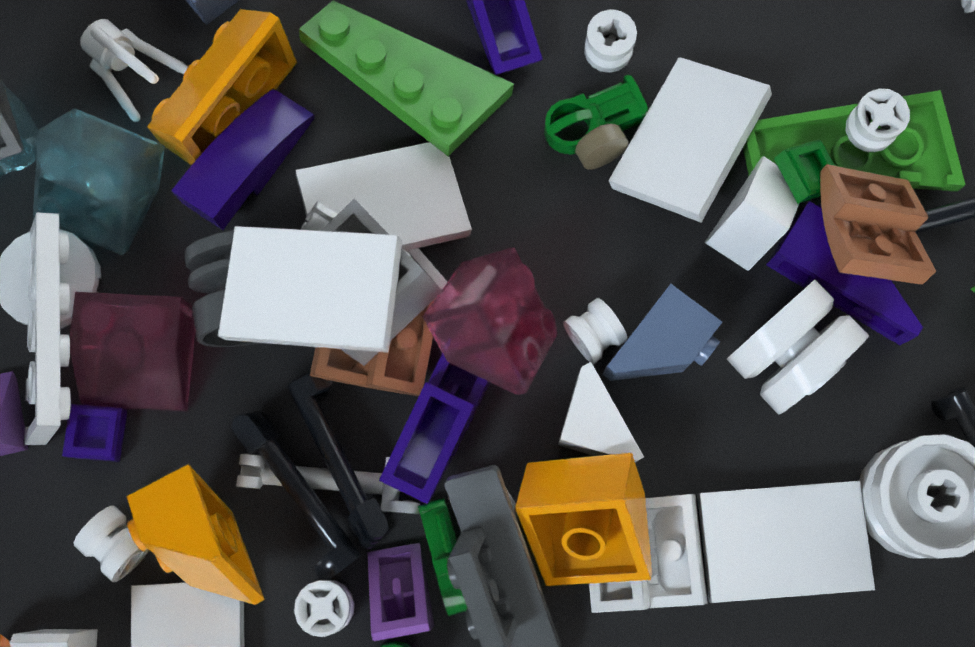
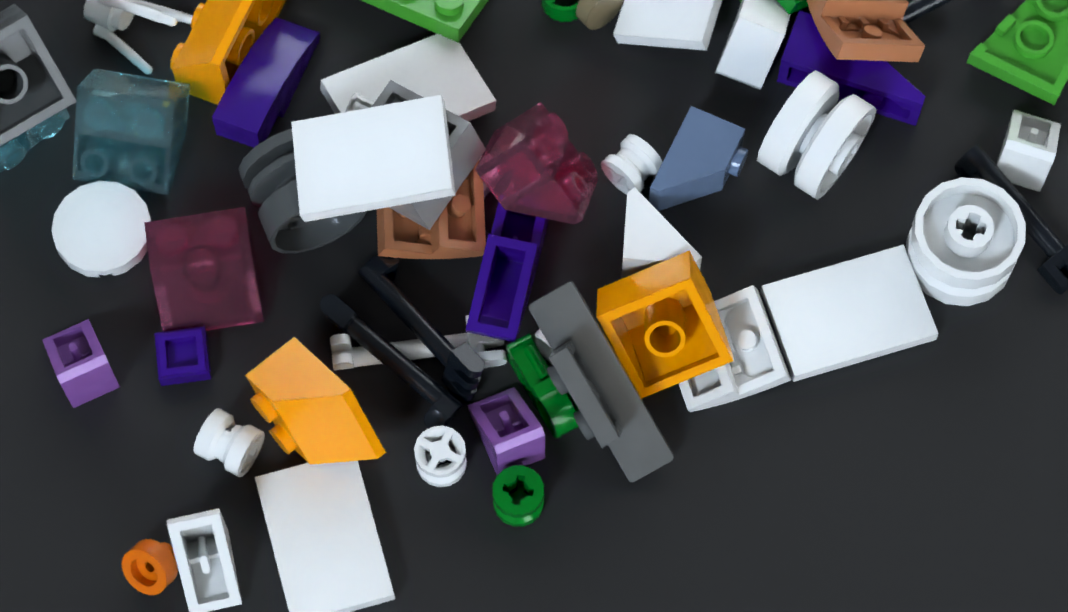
camera: 15 degrees left, 10 degrees down
white wing [24,212,71,445] -> none

